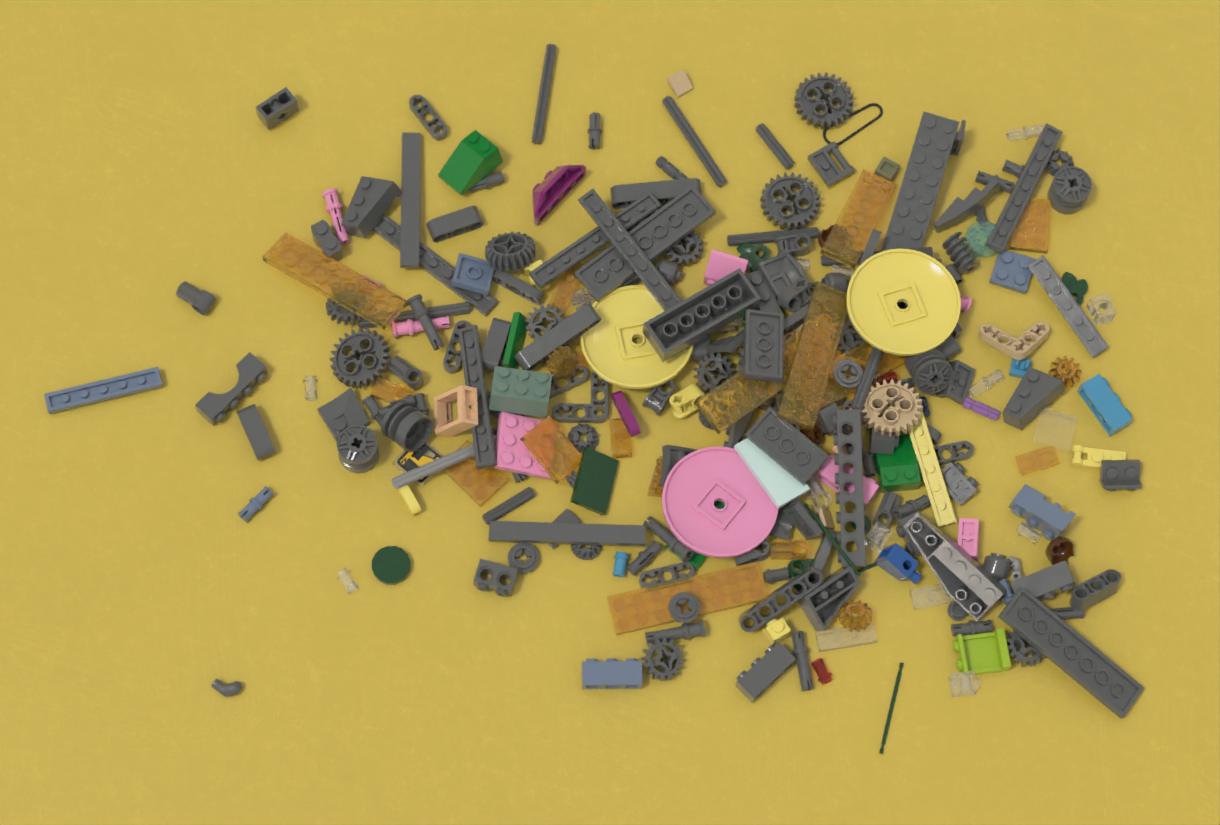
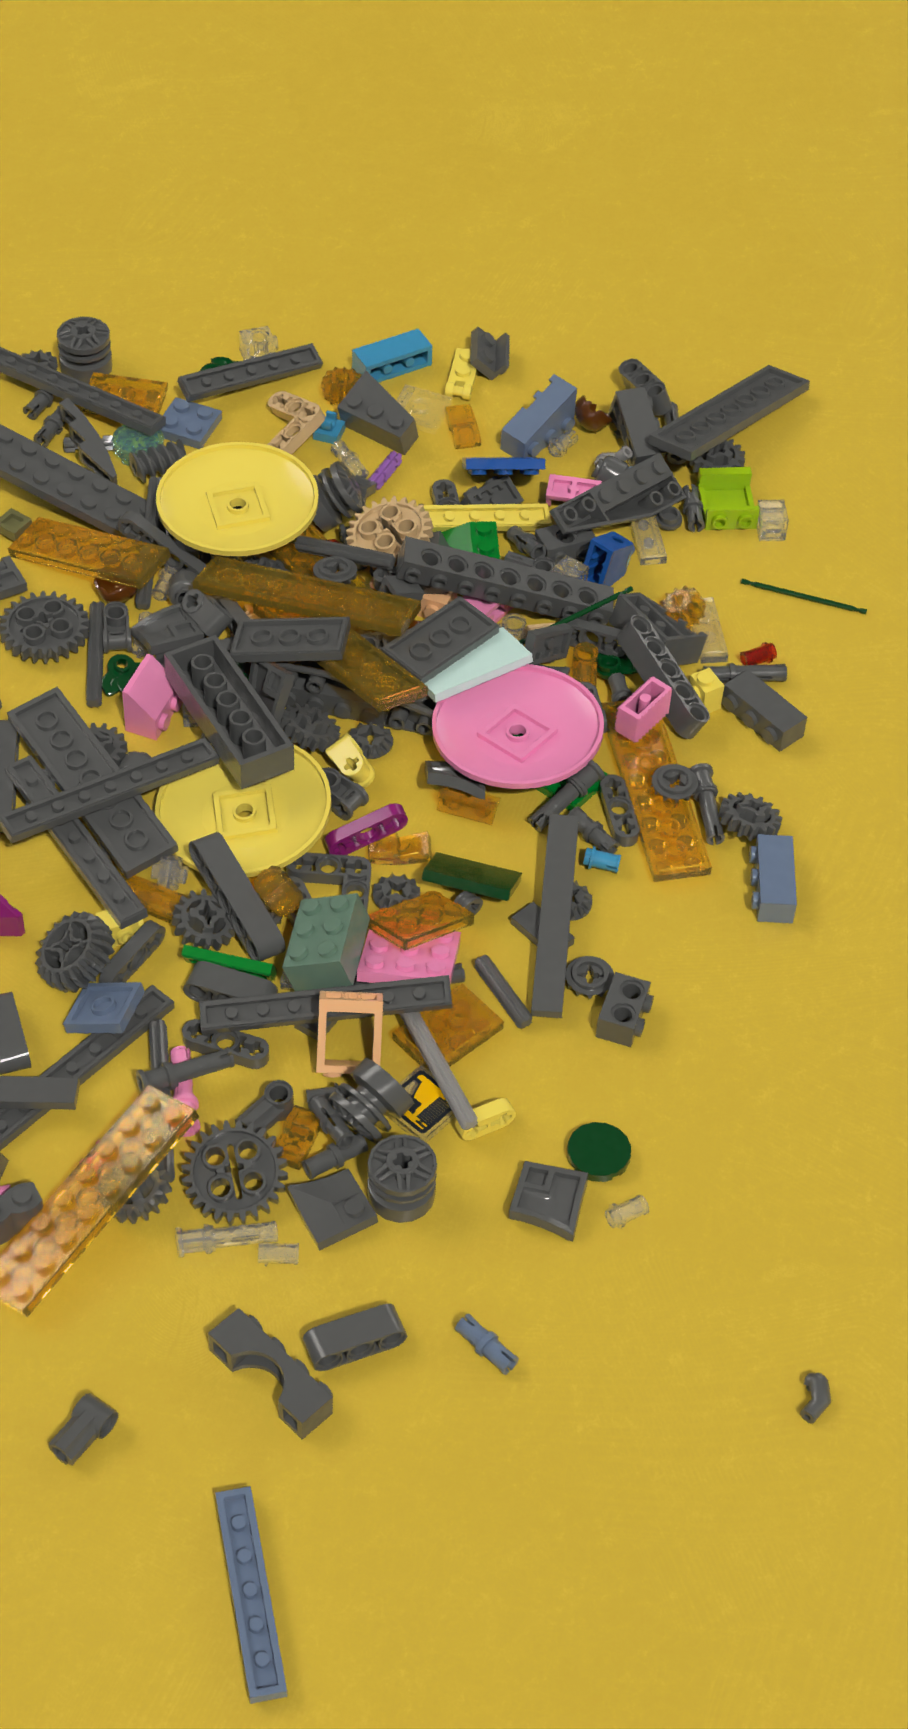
camera: 85 degrees left, 20 degrees down
none -> clear pin [175,1220,278,1258]
none -> blue plate [462,457,545,475]
none -> dark grey plate [509,1161,588,1242]
none -> bright pink brick [614,677,672,742]

